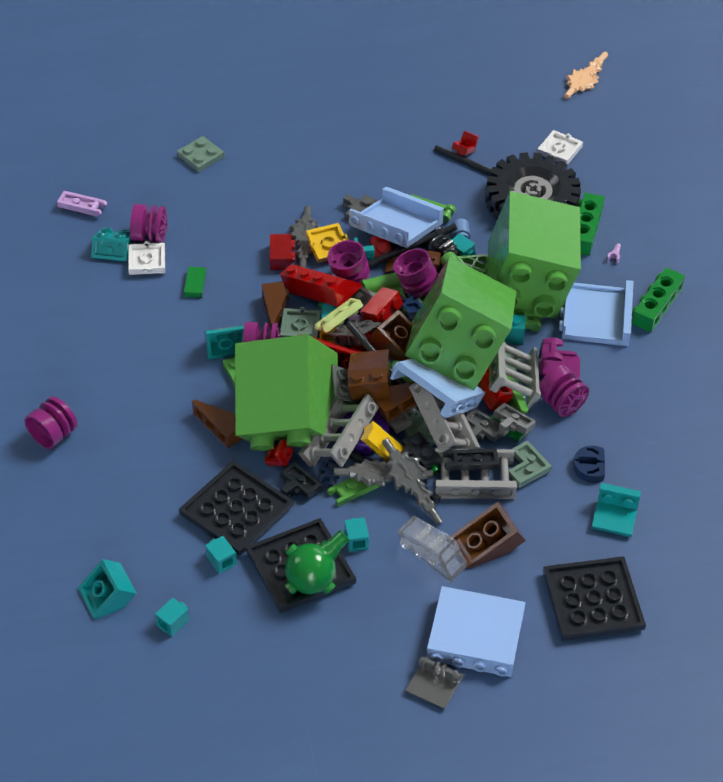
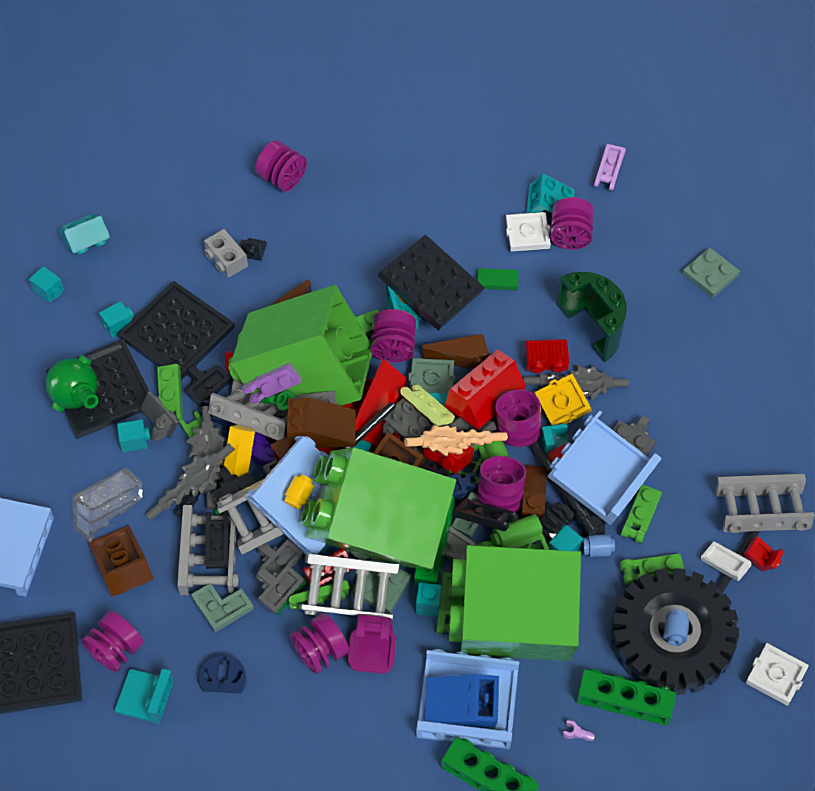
camera: 90 degrees right, 10 degrees up
none -> magenta wheel [81,611,144,673]
none -> dark grey hinge [141,391,179,441]
none -> bright green hinge [157,364,183,420]
none -> light grey brick [204,229,248,278]
none -> black bracket [240,238,267,261]
none -> medium lavender hinge [241,363,302,404]
none -> green plate [261,390,297,411]
none -> yellow brick [284,474,315,510]
none -> black plate [377,234,485,331]
none -> light nougat piece [404,425,508,456]
none -> blue slope [424,674,499,729]
none -> dark green cylinder [557,272,627,363]
none -> bright green plate [619,554,686,585]
none -> medium blue brick [664,609,689,646]
none -> white tile [701,541,751,582]
none -> light grey fence [715,474,815,533]

